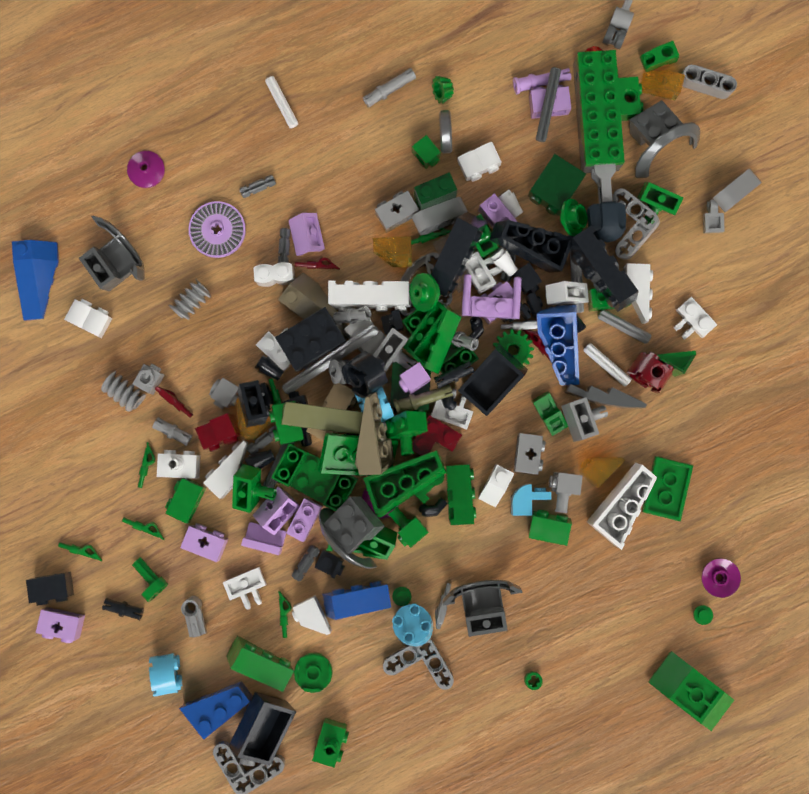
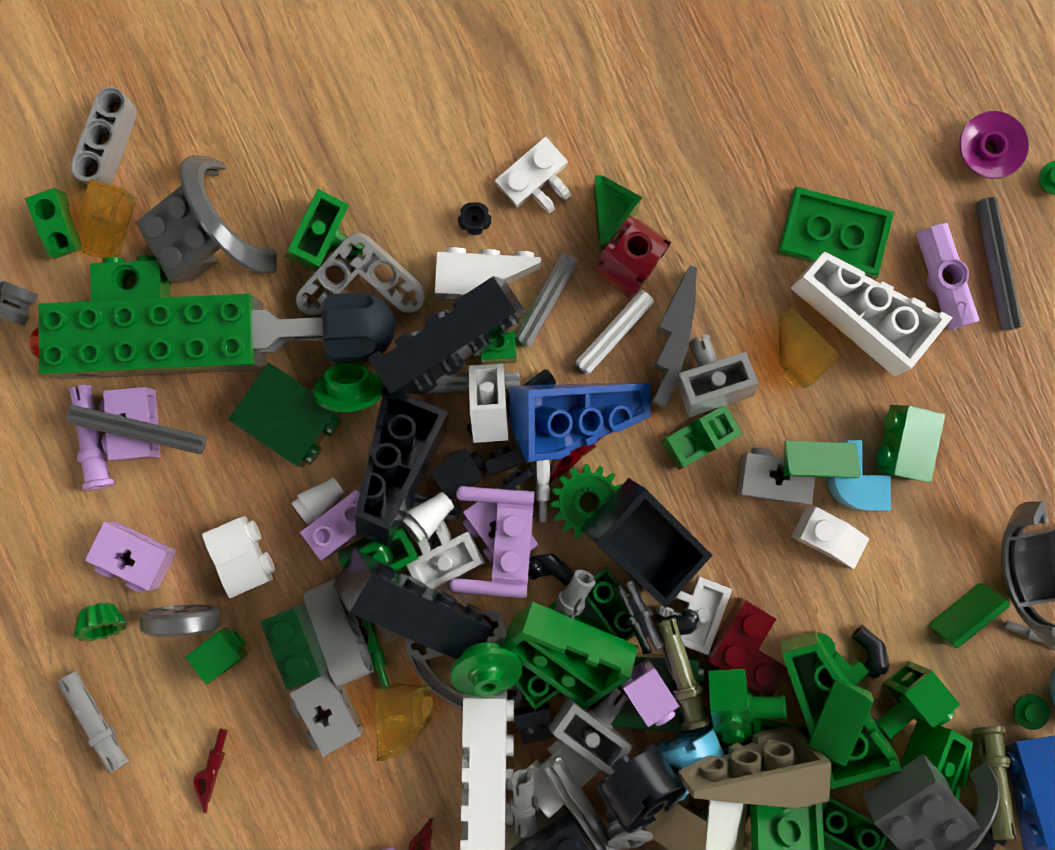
camera: 90 degrees left, 0 degrees up
green wedge [446,465,476,525] -> none
light grey brick [549,472,583,513] -> none
light grey plate [703,200,725,233] -> none
light grey beam [713,168,762,212] -> none
none -> lavender brick [85,521,177,593]
none -> dark red hand [193,728,228,813]
none -> black plate [458,202,492,235]
none -> slope [784,441,860,479]
none -> green slope [808,678,874,767]
none -> lavender piece [916,223,980,331]
none -> green slope [929,583,1010,648]
none -> olive pin [972,726,1018,840]
none -> dark grey axle [976,197,1023,331]

